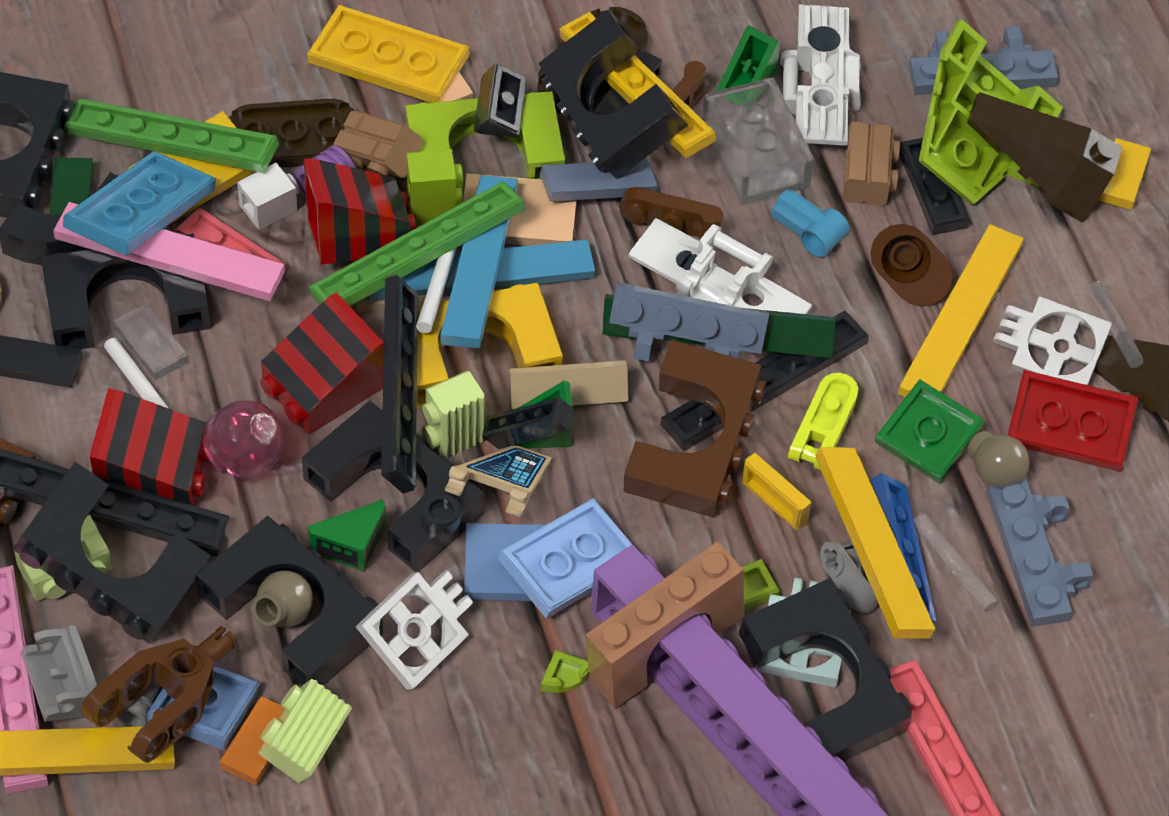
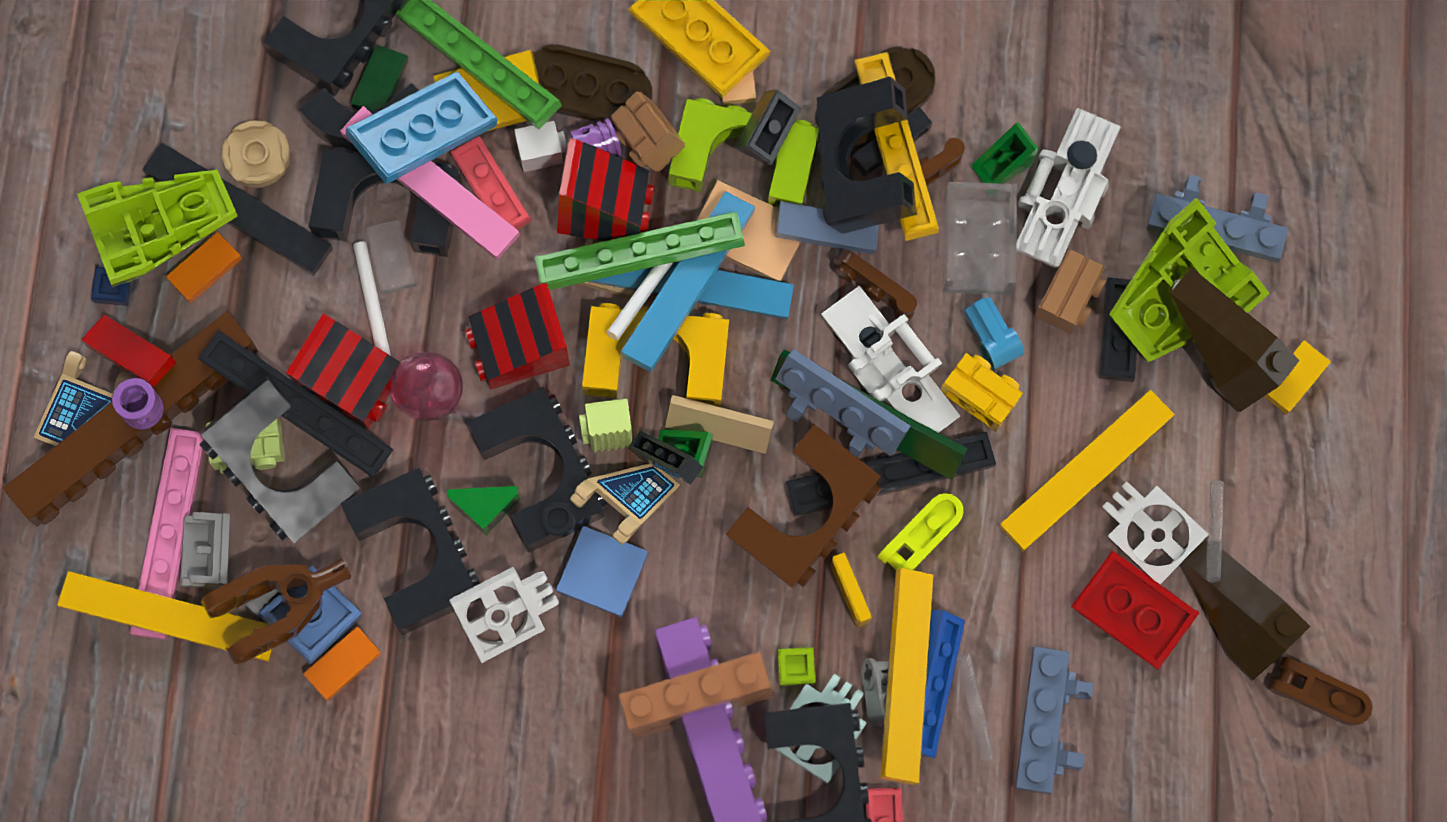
camera: 20 degrees right, 20 degrees up
dark tan piece [252,571,313,628] -> none
yellowish green brick [258,679,352,783] -> none
black tile [381,274,418,494] -> none
lime brick [407,149,463,228] -> none
light blue tile [497,498,632,619] -> none
lime tile [540,650,589,693] -> none
reddish brown piece [870,224,953,306] -> none
green tile [875,379,985,484] -> none
dark tan piece [968,431,1029,489] -> none
none -> yellow brick [941,353,1023,432]

